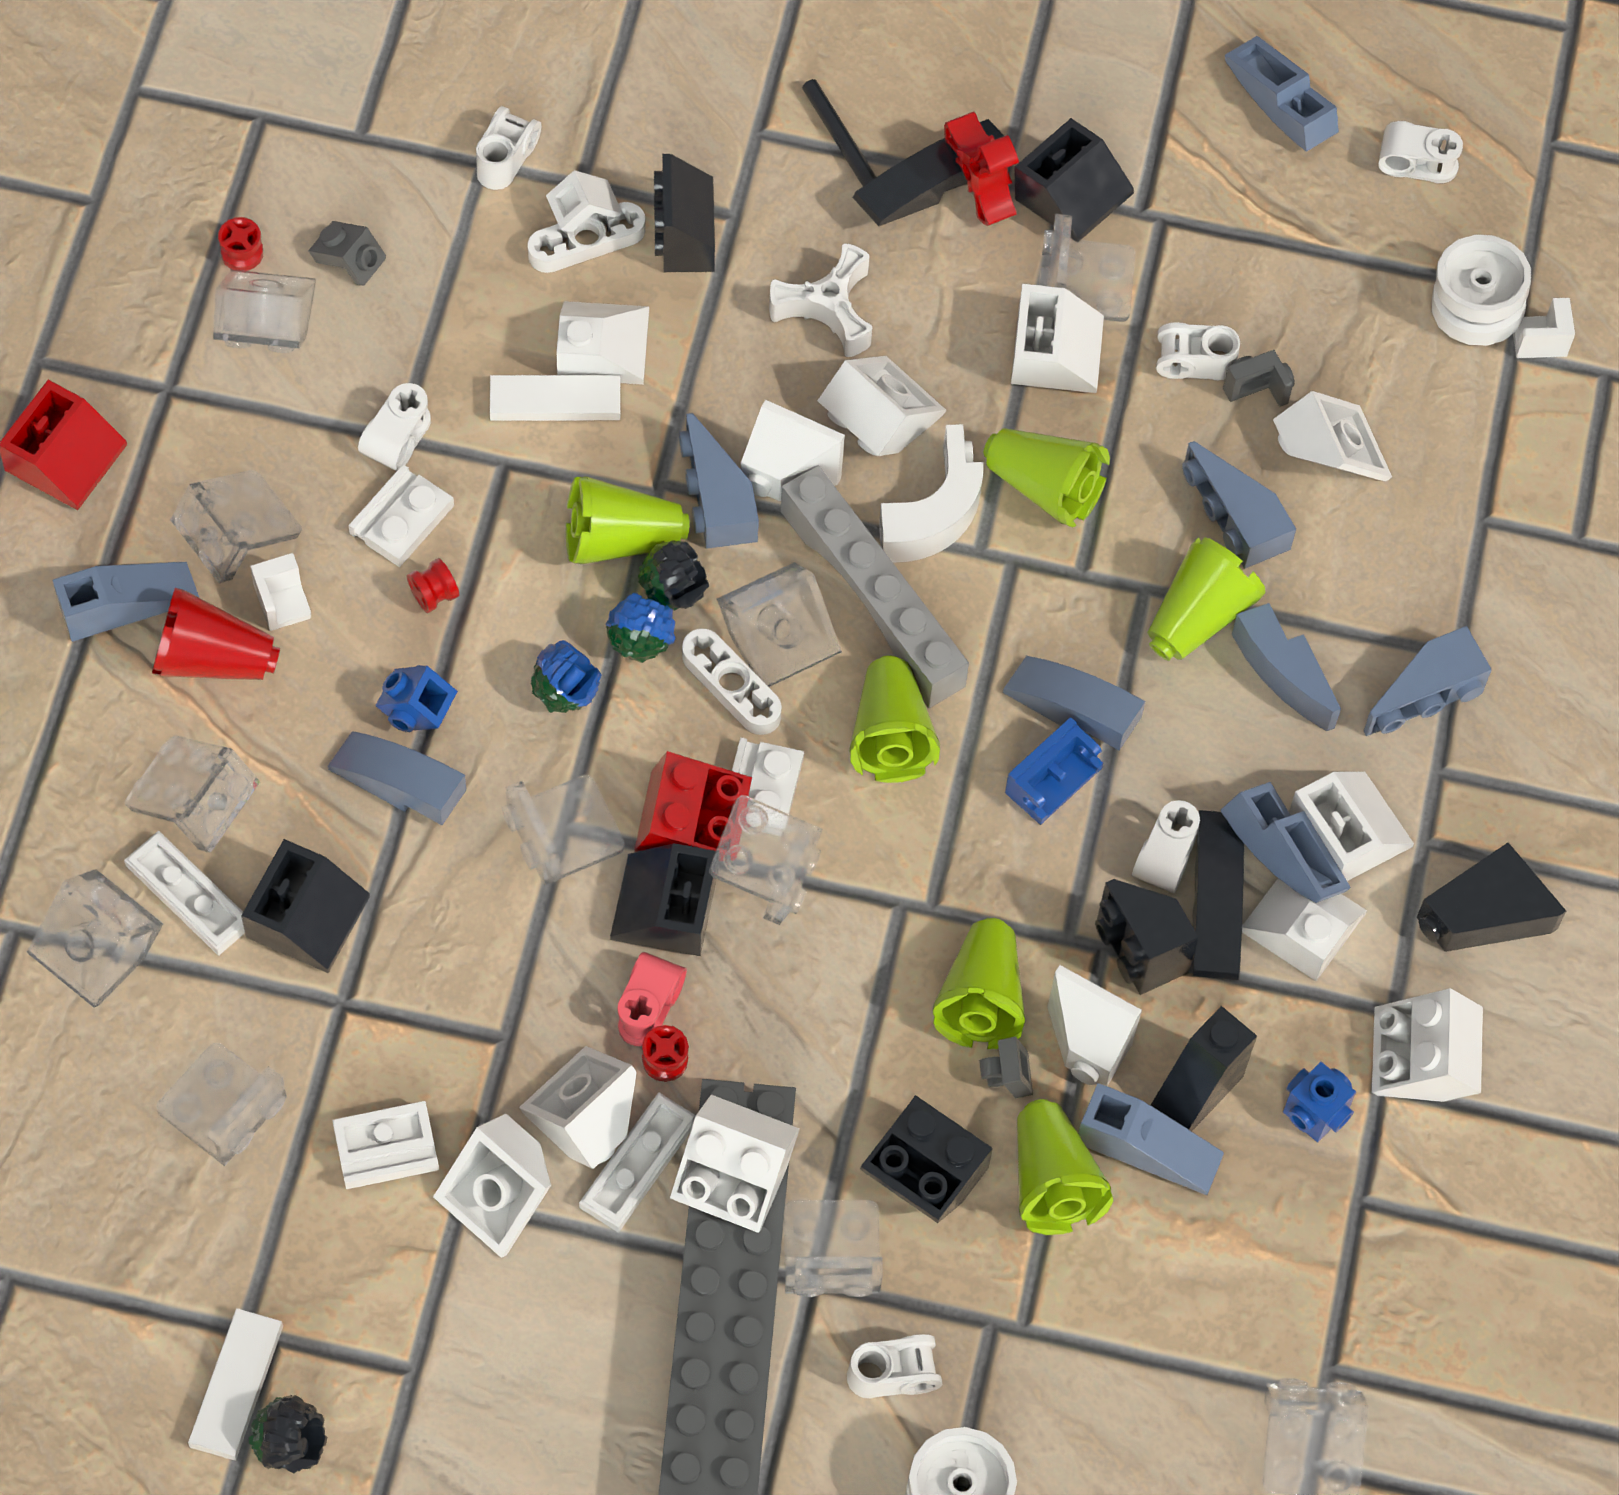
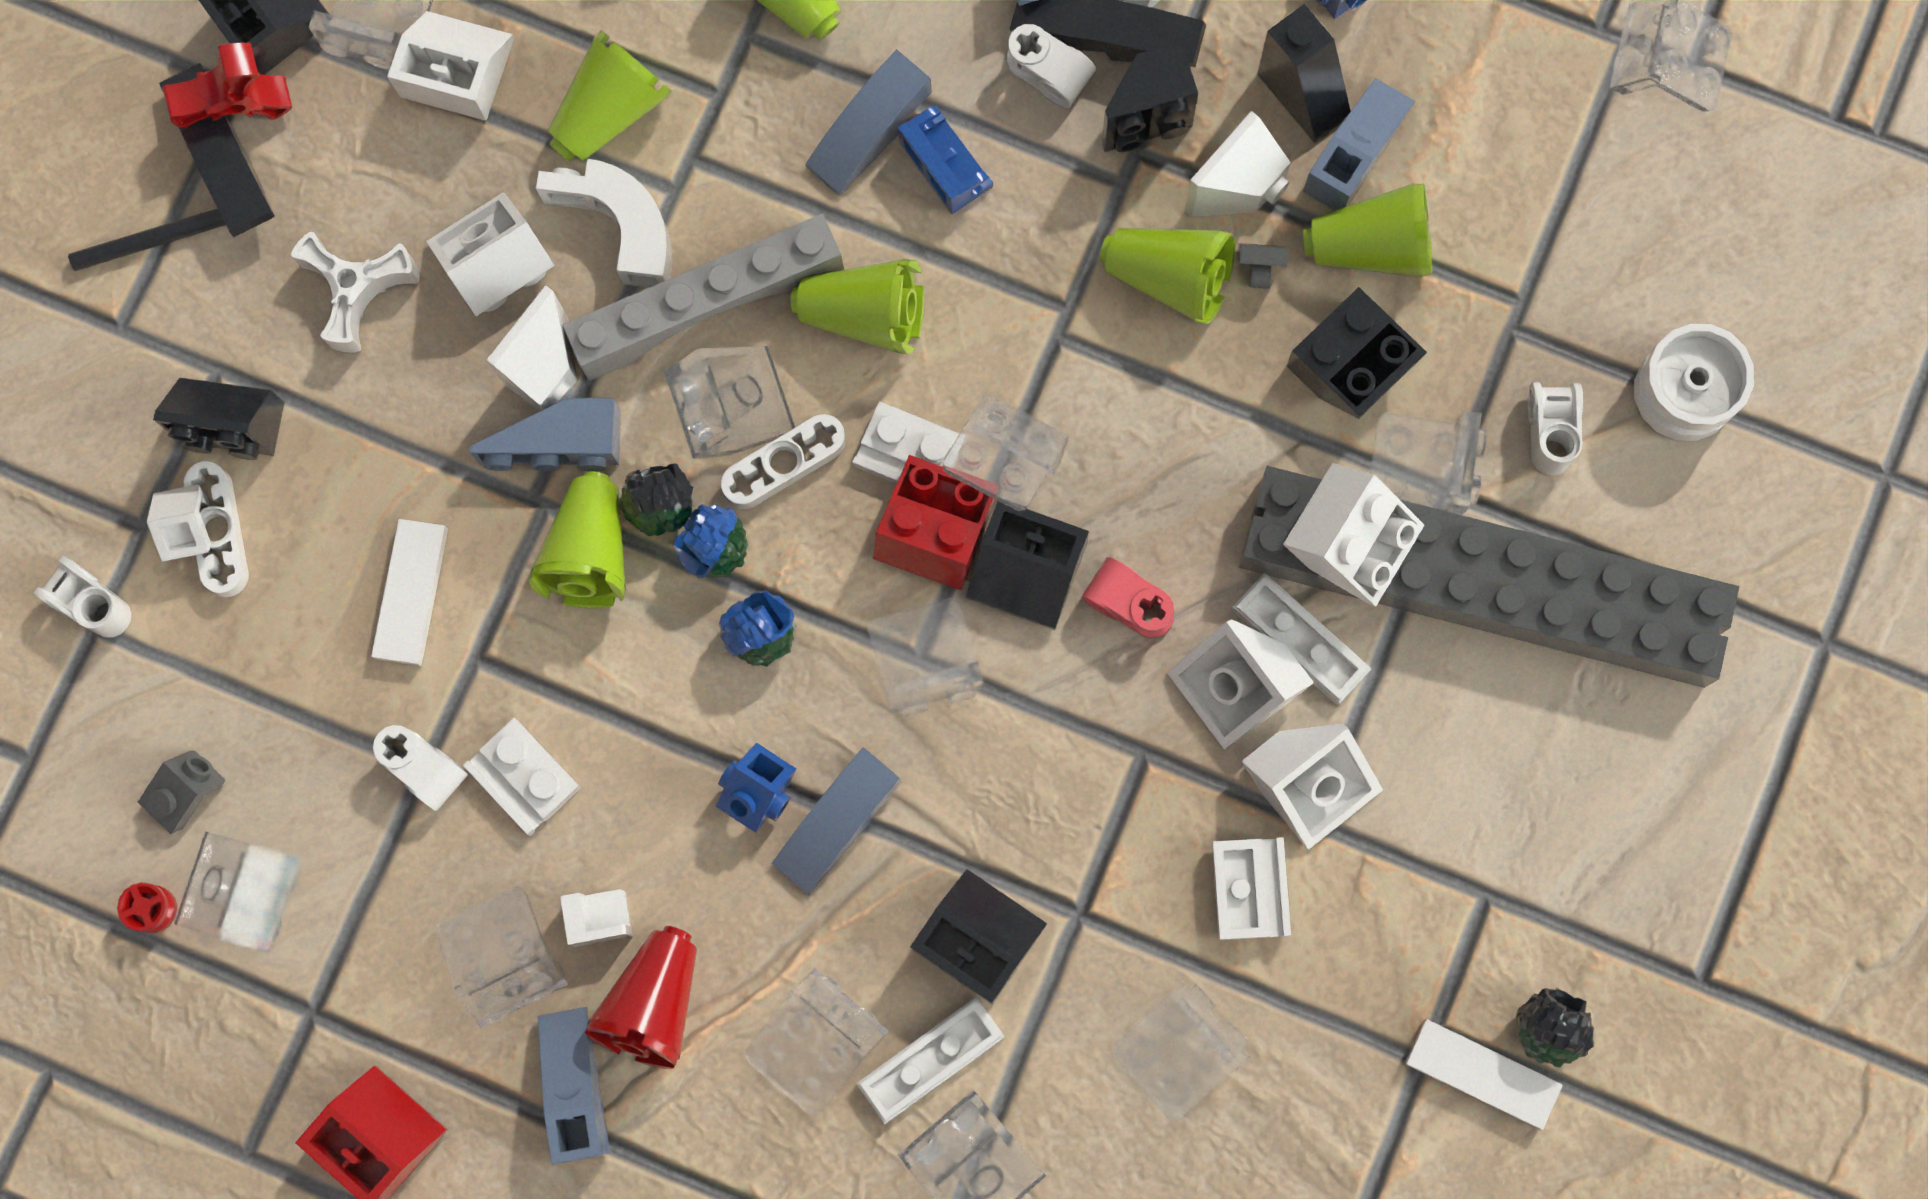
camera: 70 degrees left, 15 degrees up
red wheel [406,558,460,614] -> none
white slope [557,301,649,385] -> none
red wheel [642,1025,689,1082] -> none

